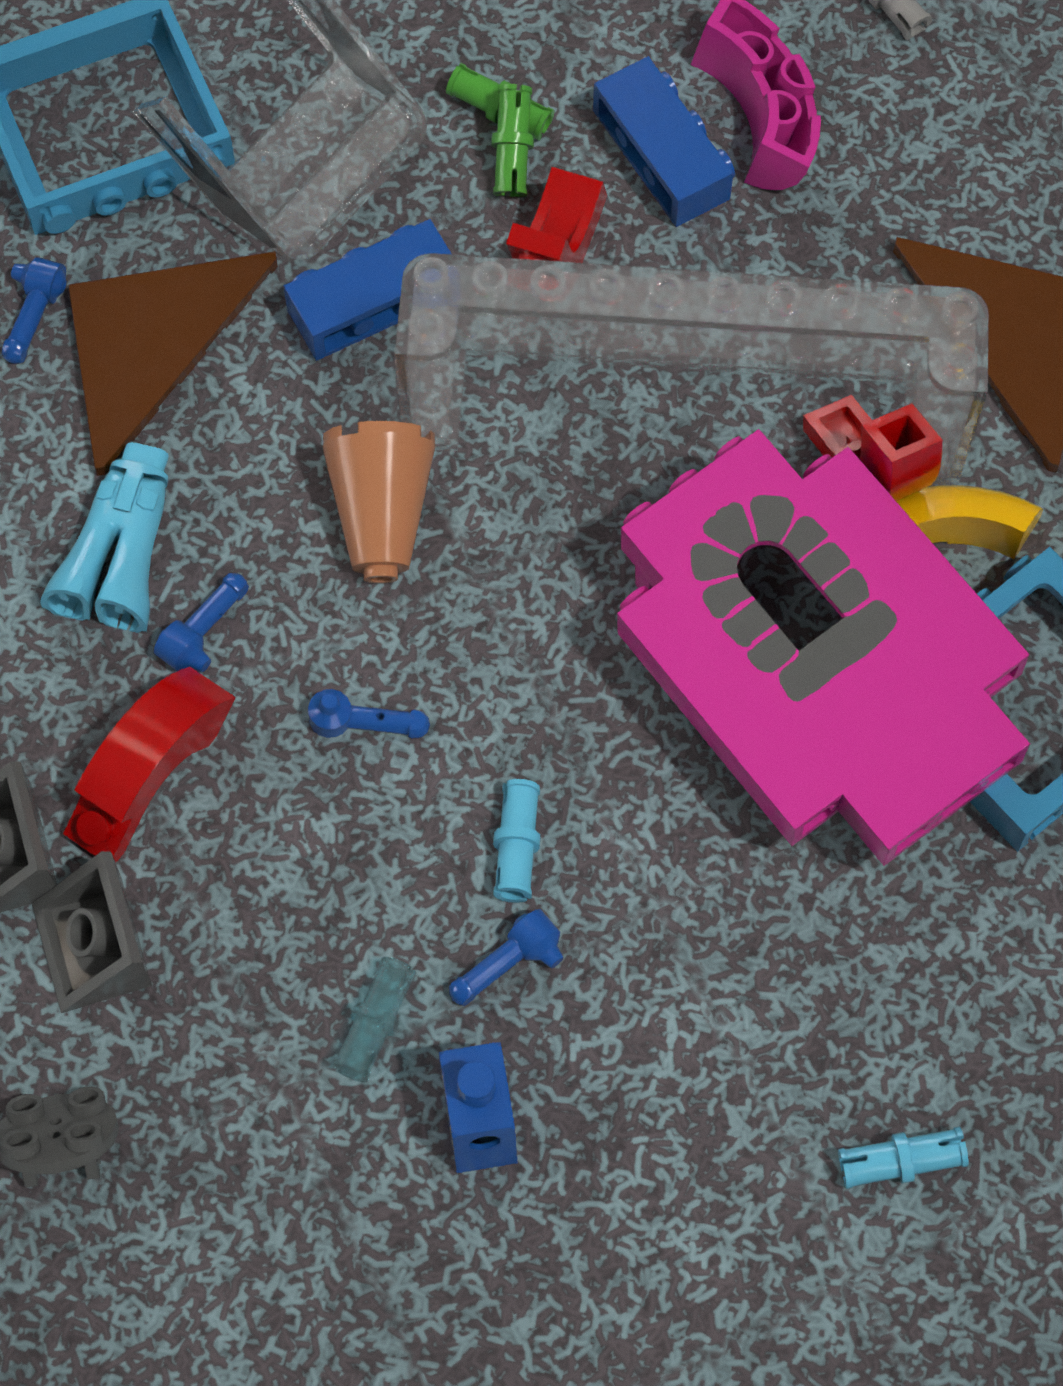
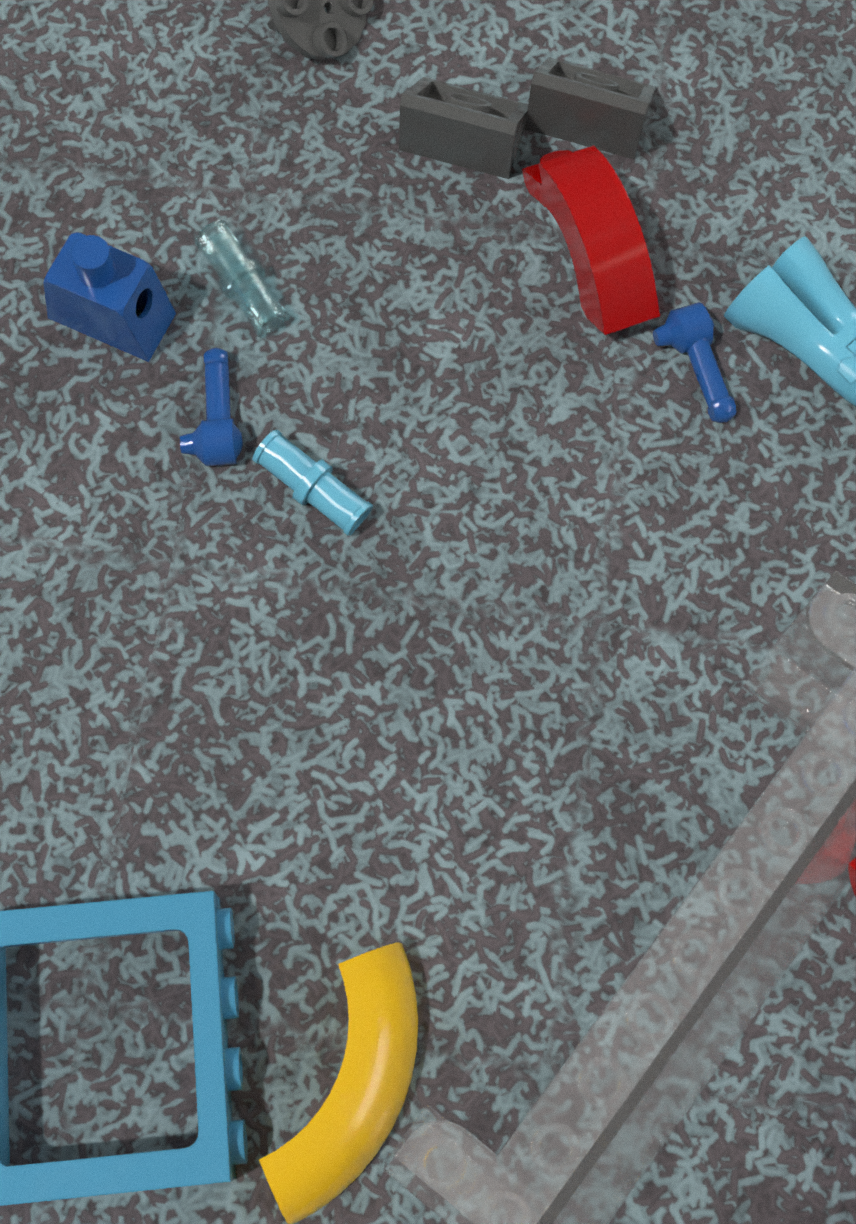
camera: 120 degrees right, 5 degrees up
blue piece [308,689,430,739] -> none
nougat cone [323,421,436,583] -> none
dark pink panel [617,429,1030,866] -> none
red arch [803,395,943,501] -> none

